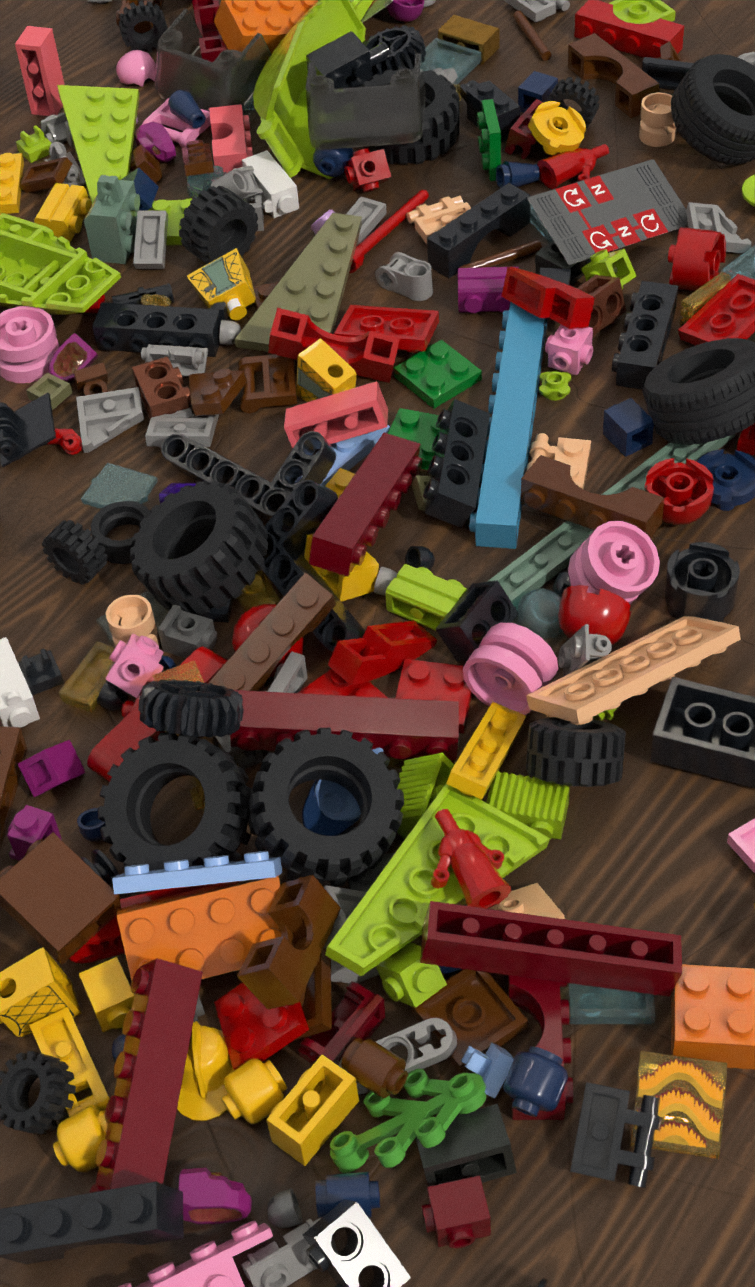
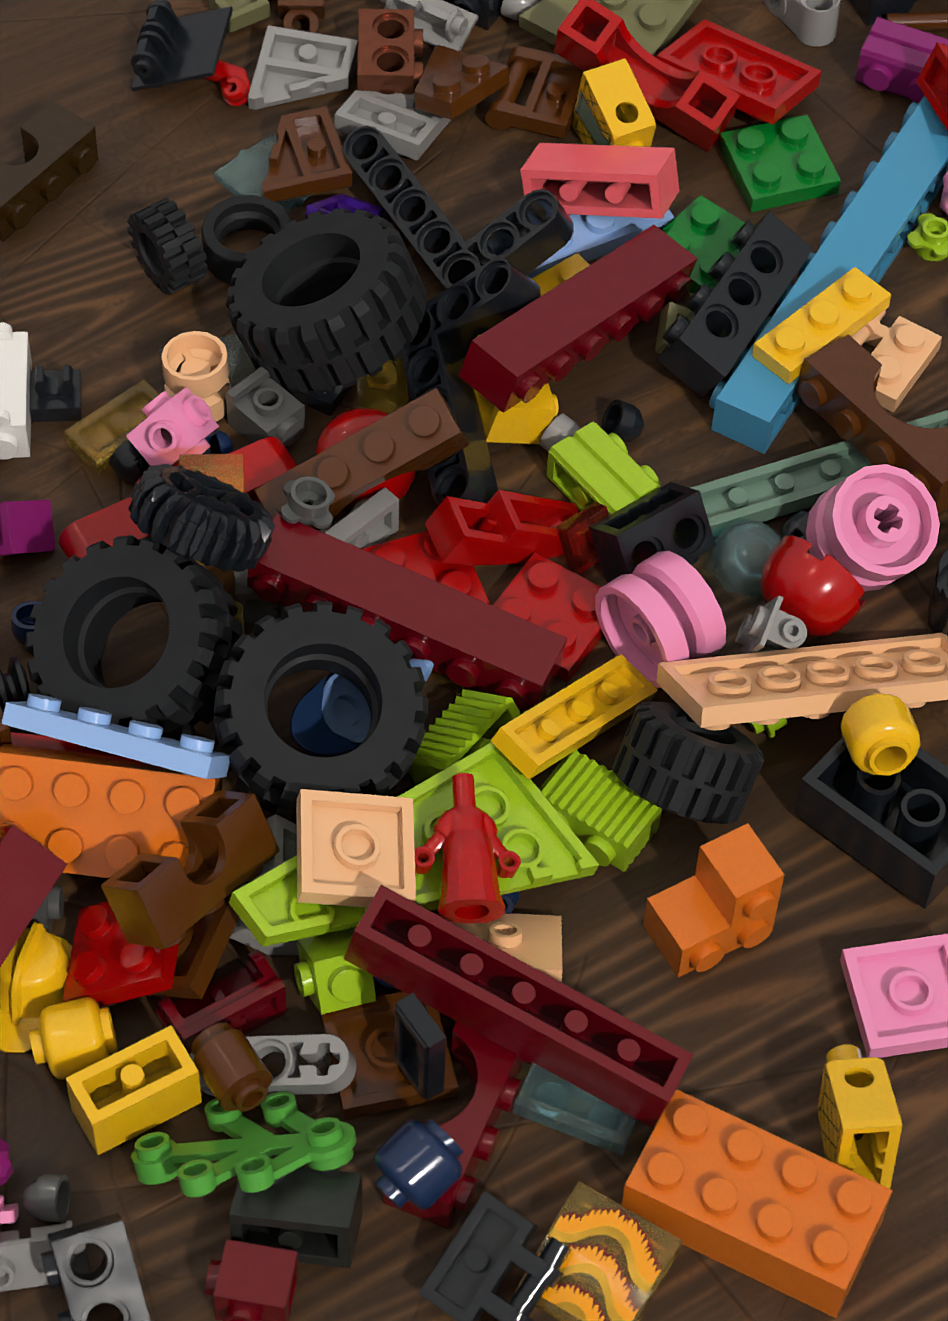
camera: 15 degrees right, 5 degrees up
dark blue brick [315,1172,380,1218] -> none
light blue tile [461,1042,514,1098] -> none
none -> reddish brown wing [261,106,352,202]
none -> dark grey plate [280,476,335,529]
none -> light nougat plate [296,789,416,907]
none -> black tile [394,993,446,1101]
none -> clear red tile [556,502,609,574]
none -> orange brick [643,823,785,978]
none -> yellow plate [752,267,892,385]
none -> yellow head [841,693,921,775]

